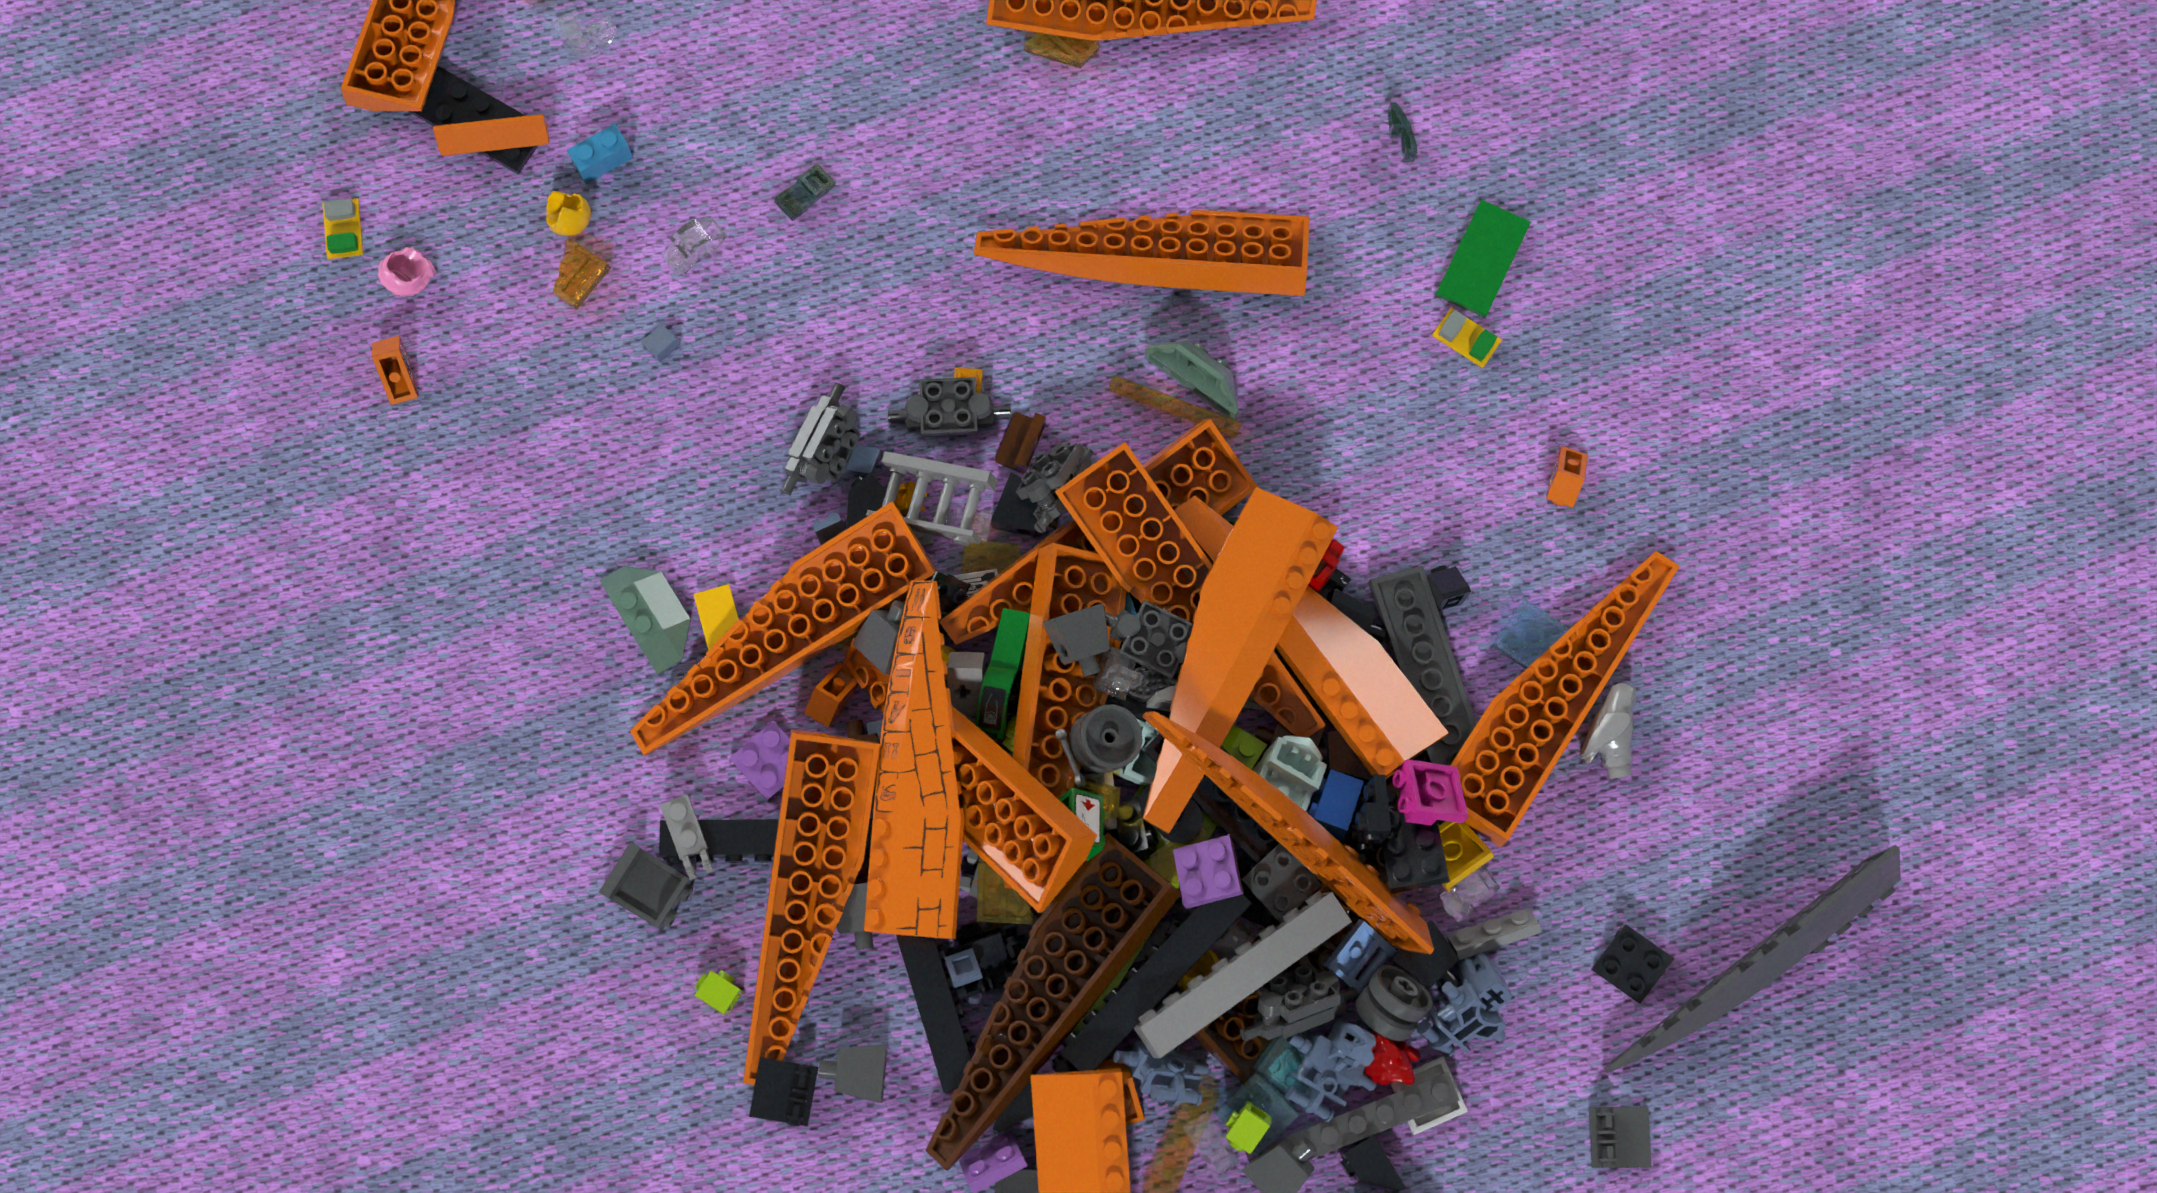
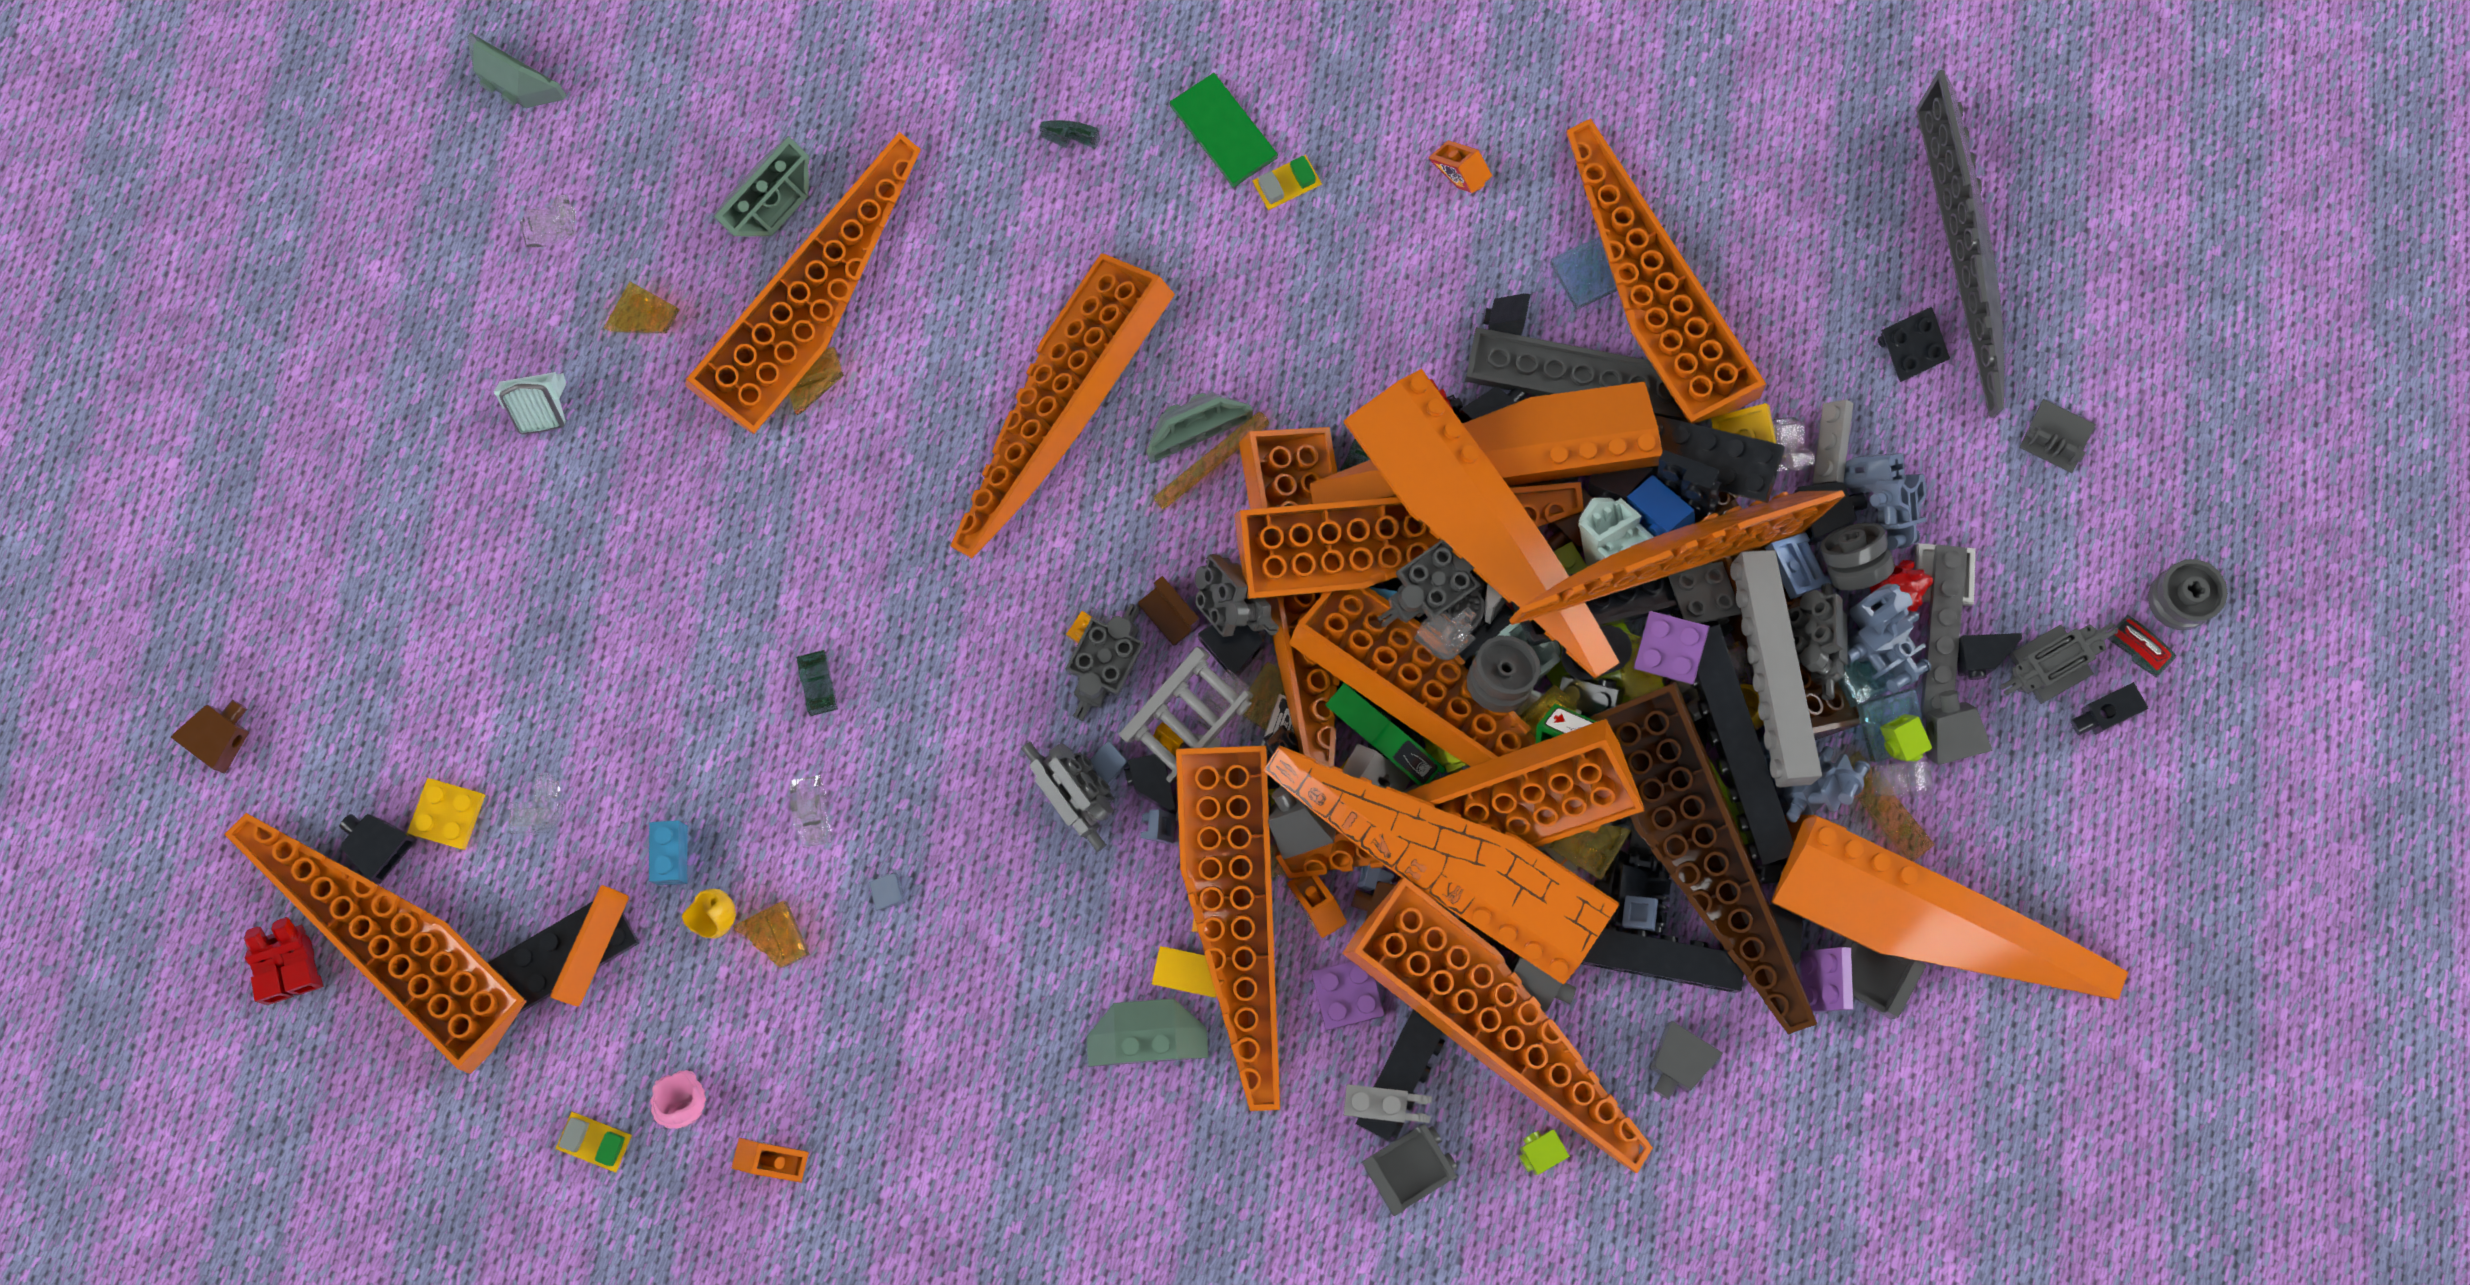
camera: 55 degrees left, 0 degrees up
black hinge [749,1057,819,1126] -> none
dark grey torso [1043,604,1110,677] -> none
light grey hinge [1055,729,1086,787] -> none
dark pink plate [1392,759,1468,825] -> none
light grey animal [1579,683,1636,779] -> none

